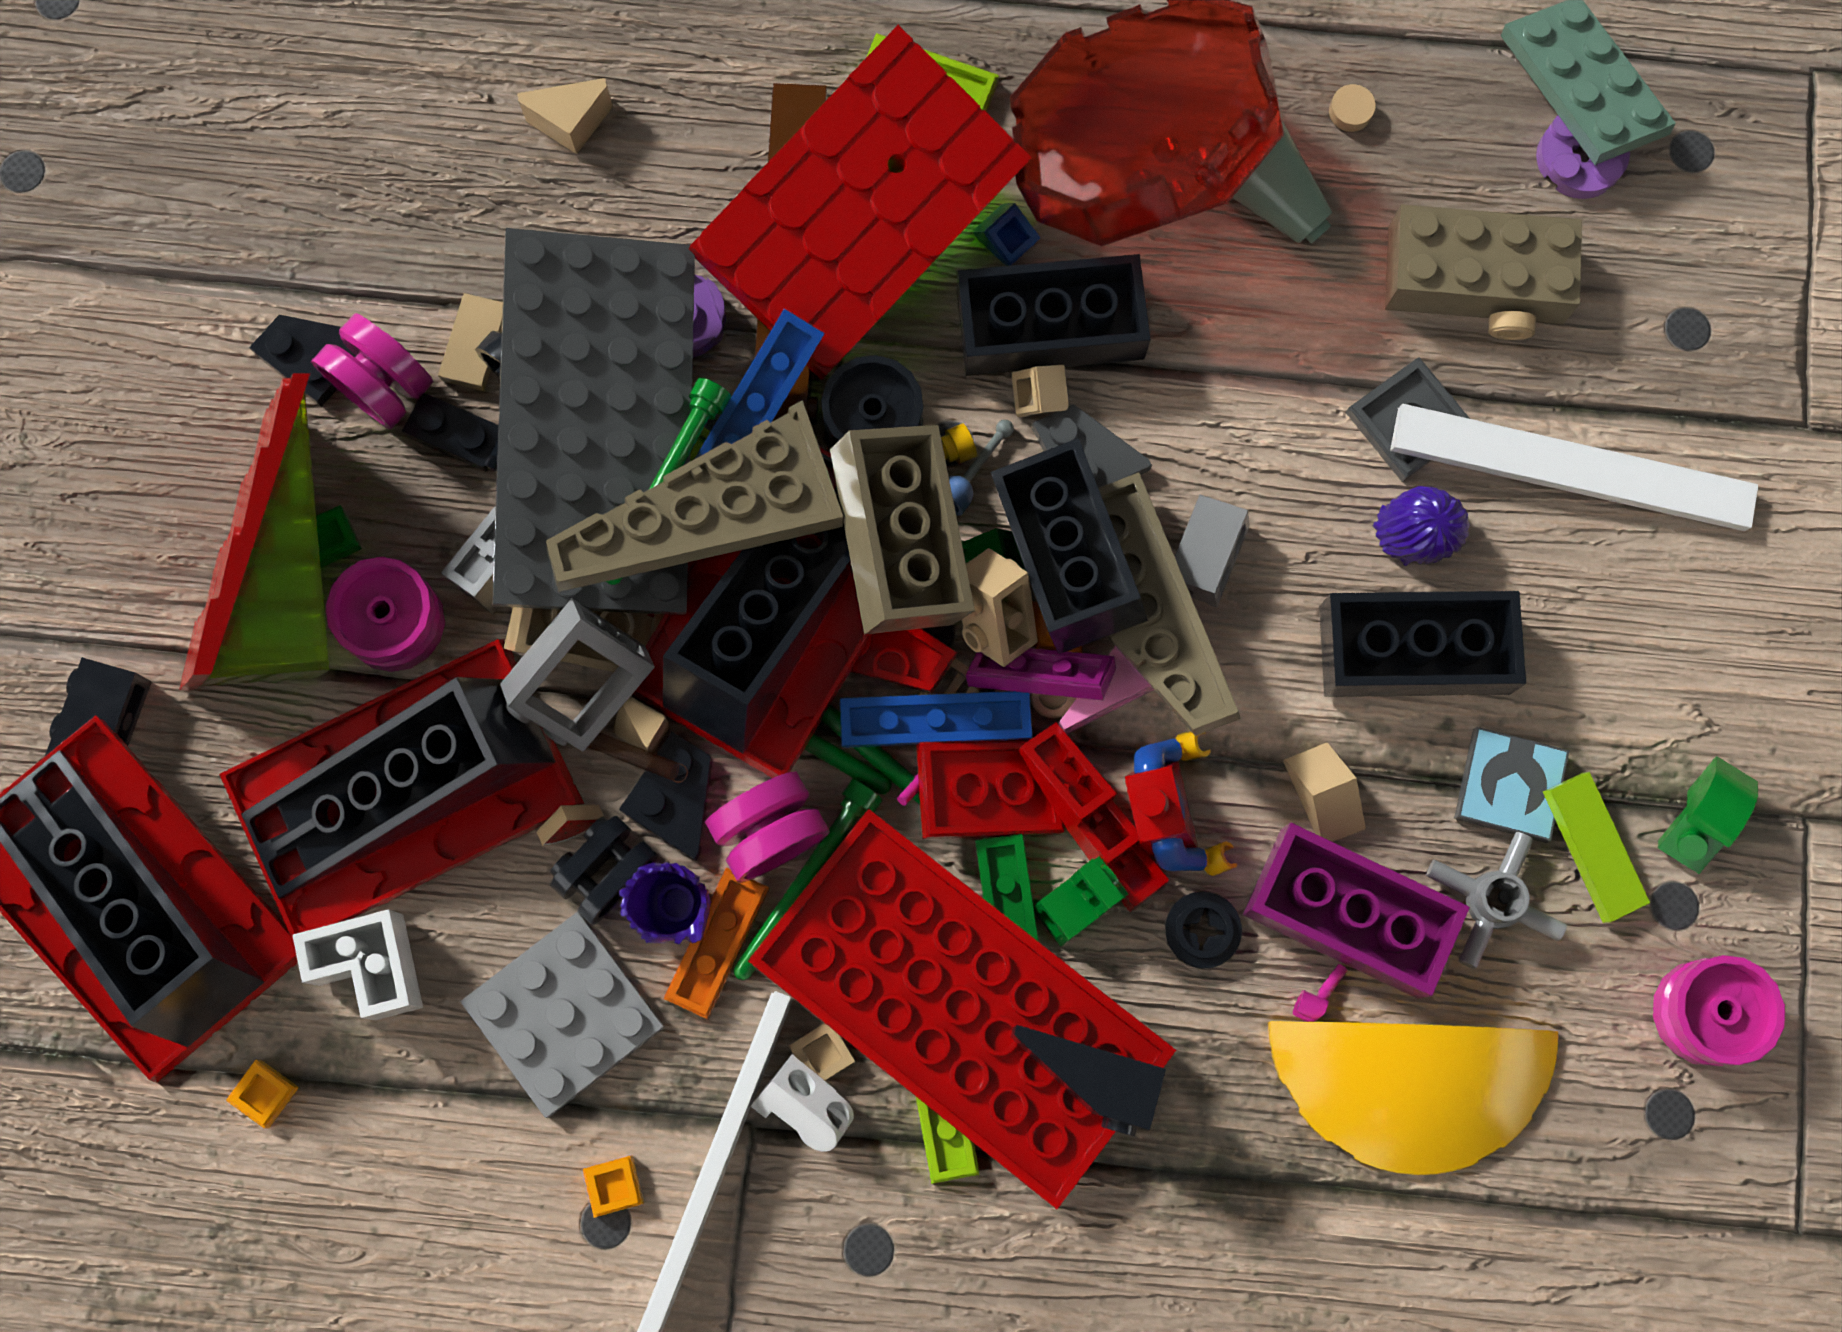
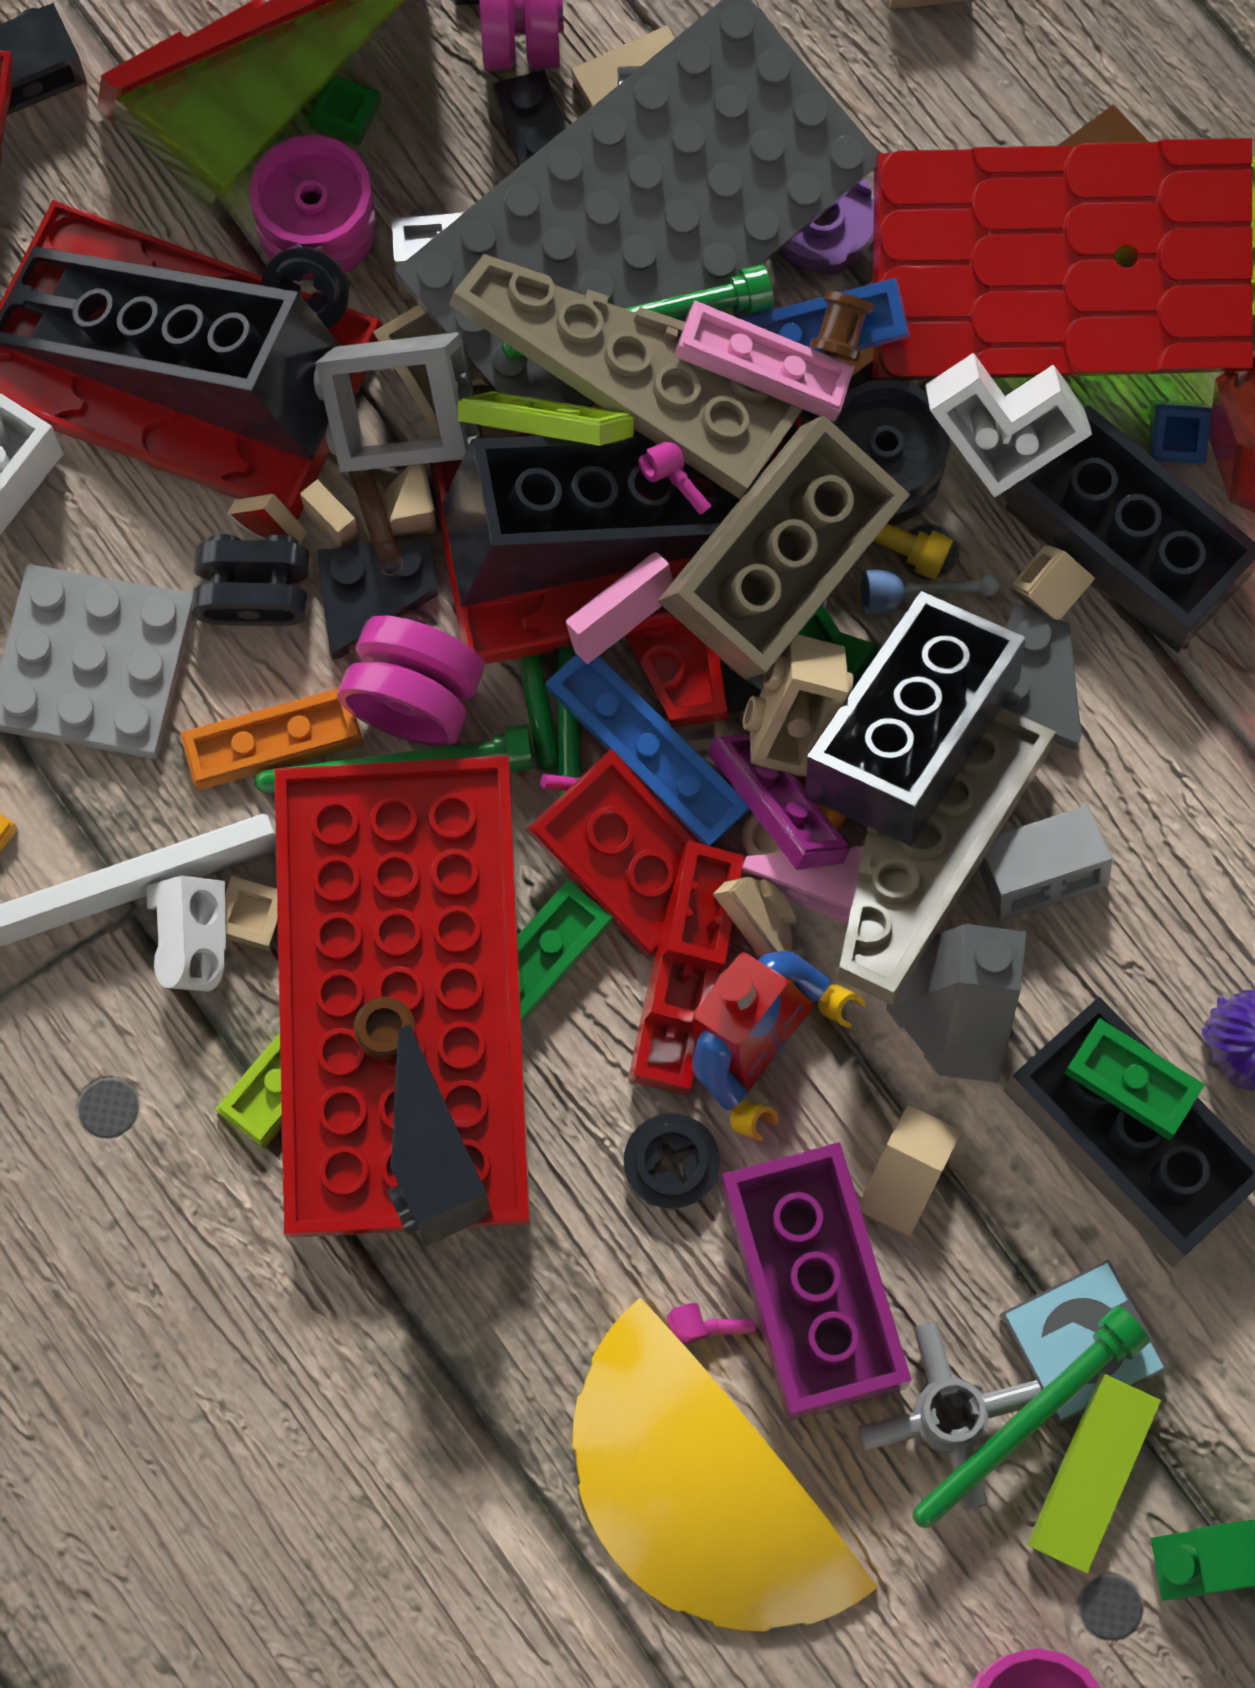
camera: 50 degrees right, 5 degrees down
dark purple hair [619,862,711,944] -> none
green brick [1033,856,1129,947] -> none
none -> black gear [261,243,351,329]
none -> tan tile [300,479,360,547]
none -> reddish brown tile [354,997,416,1061]
none -> lime tile [458,391,634,446]
none -> bright pink tile [566,552,673,665]
none -> dark pink hand [638,442,711,515]
none -> bright pink tile [674,301,855,422]
none -> tan tile [713,877,799,958]
none -> reddish brown bush [809,290,875,362]
none -> dark grey slope [886,924,1027,1083]
none -> green piece [913,1305,1150,1528]
none -> white brick [926,353,1092,498]
none -> green plate [1064,1018,1205,1140]

